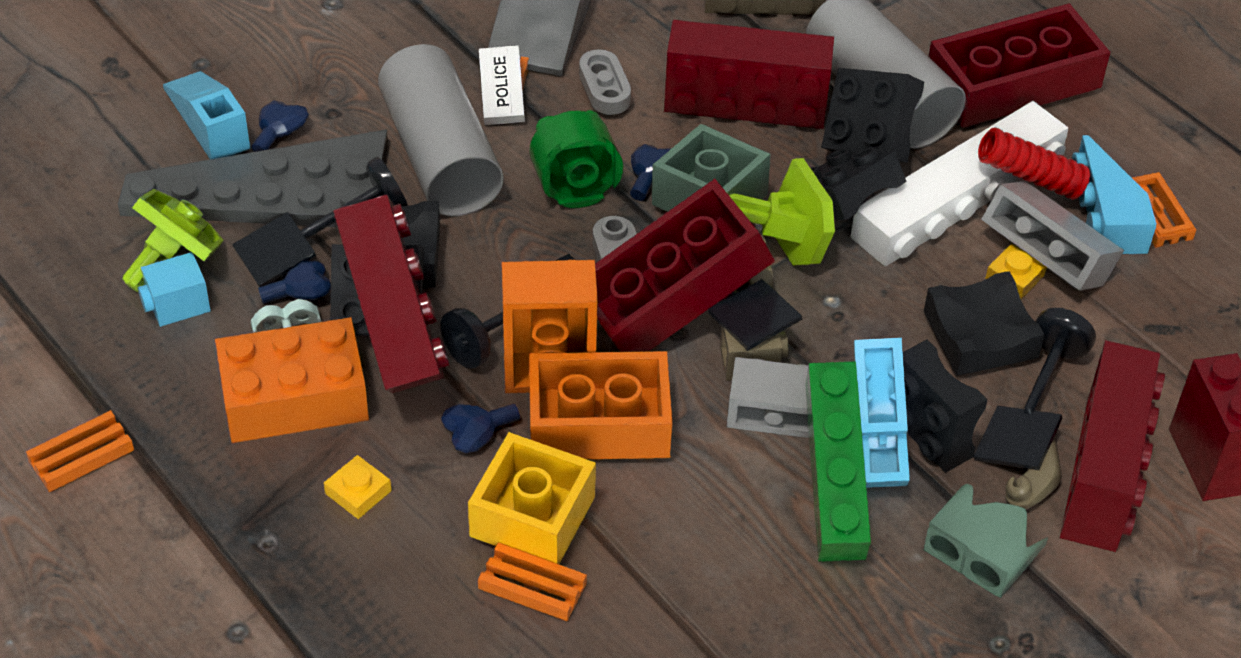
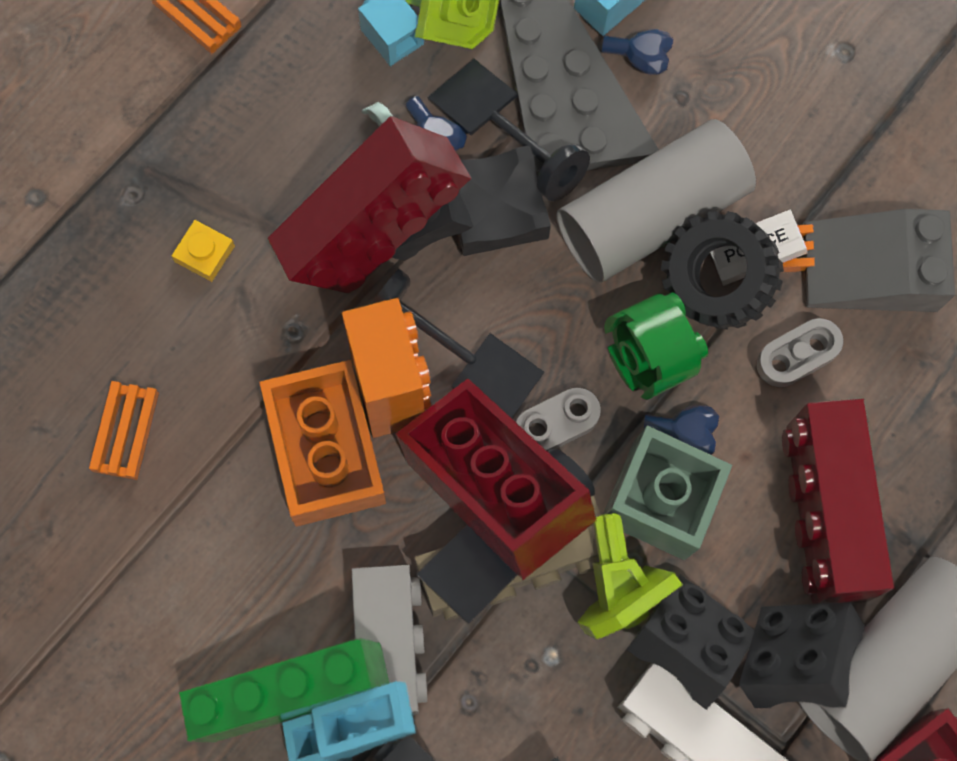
camera: 75 degrees right, 25 degrees up
orange brick [215,317,369,443] -> none
dark blue rock [441,403,520,453] -> none
yellow brick [468,432,596,564] -> none
none -> black tyre [661,211,784,329]

